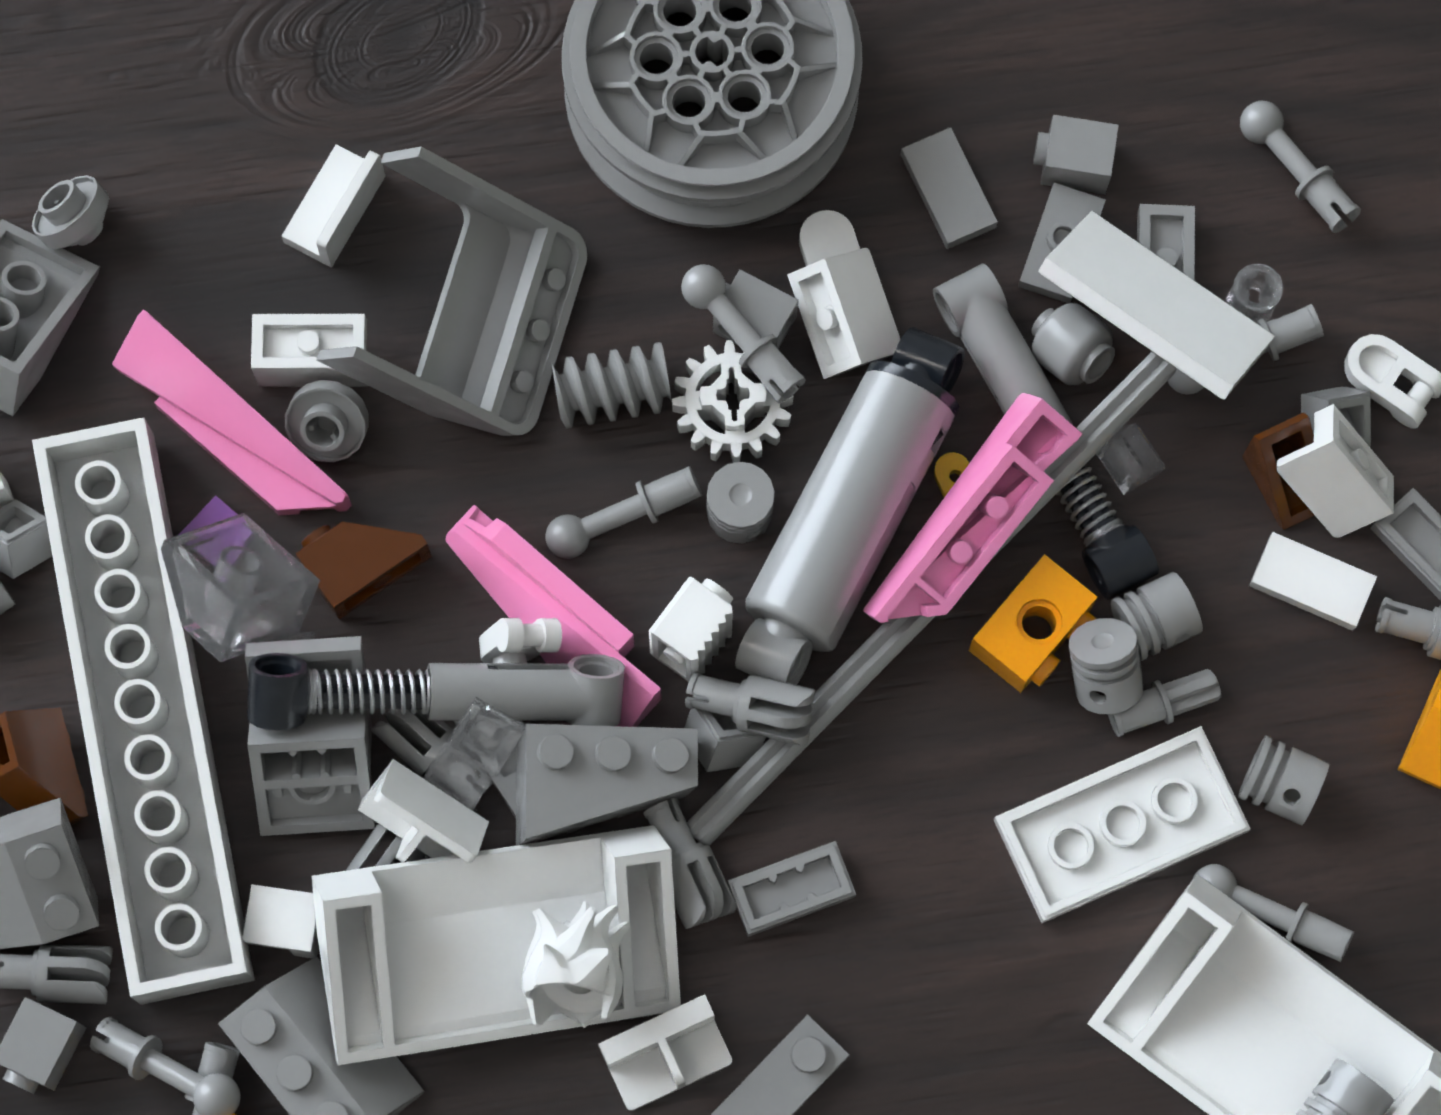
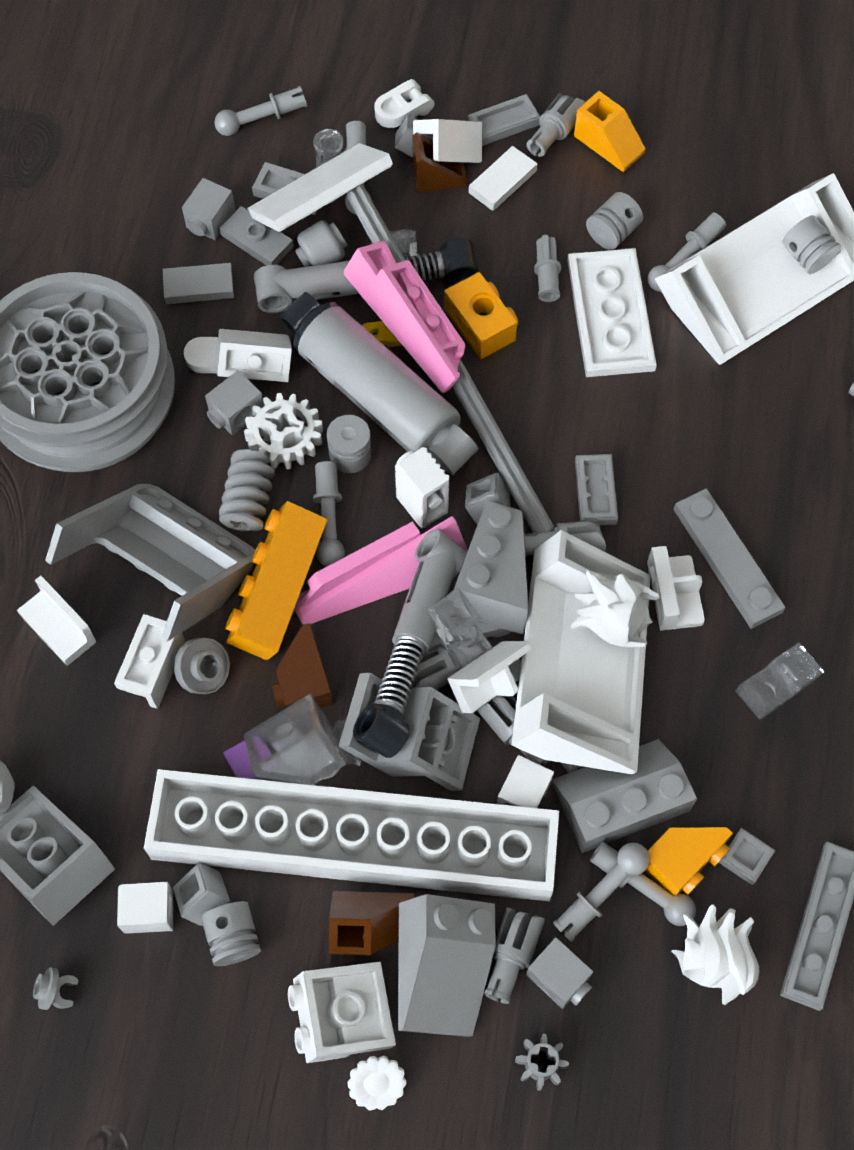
camera: 70 degrees left, 10 degrees down
bright pink wedge [112,309,352,515] -> none
white plate [479,618,562,663] -> none
light grey pin [681,264,806,403] -> none
light grey arm [685,672,815,746] -> none
light grey piece [1069,618,1144,714] -> none
light grey piece [1110,572,1203,662] -> none
none -> light orange brick [225,501,328,660]

